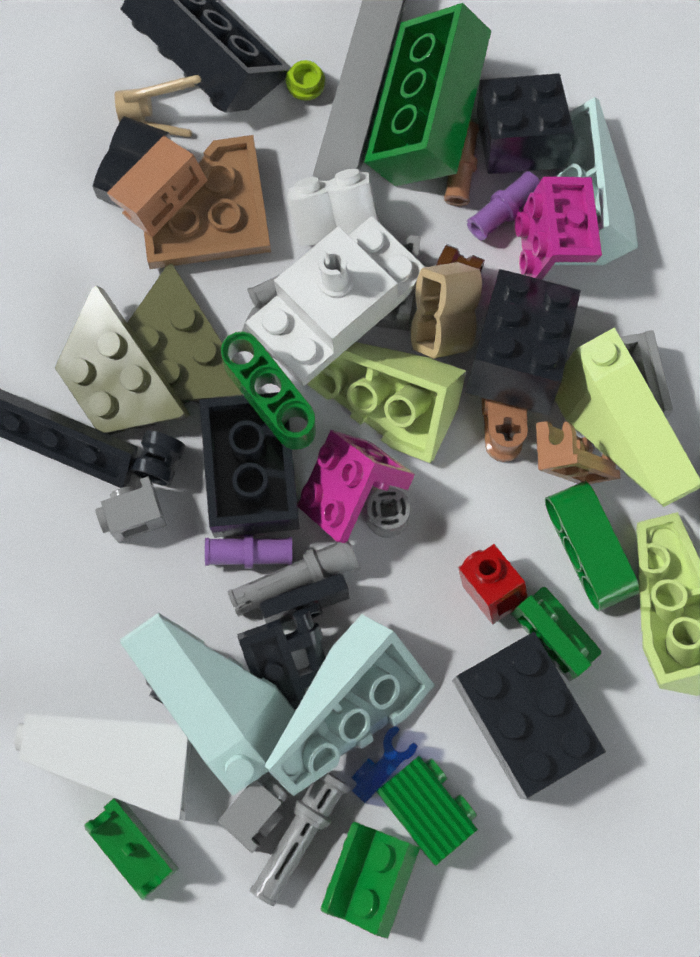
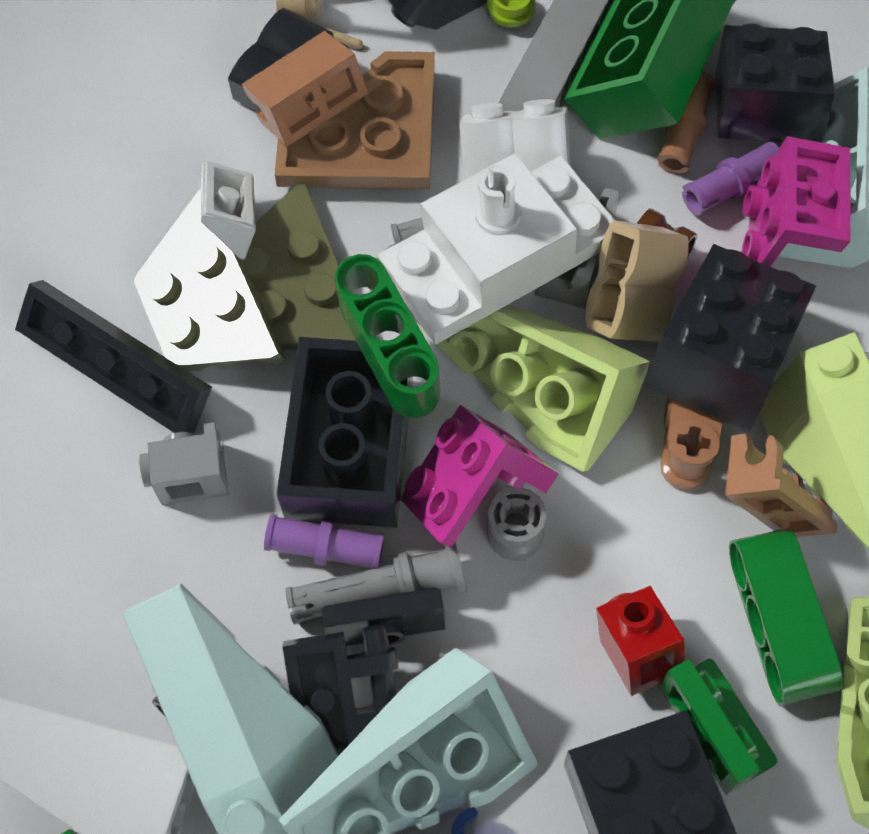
camera: 15 degrees right, 10 degrees down
black wheel [130,430,186,486] -> none
none -> white slope [200,161,256,260]

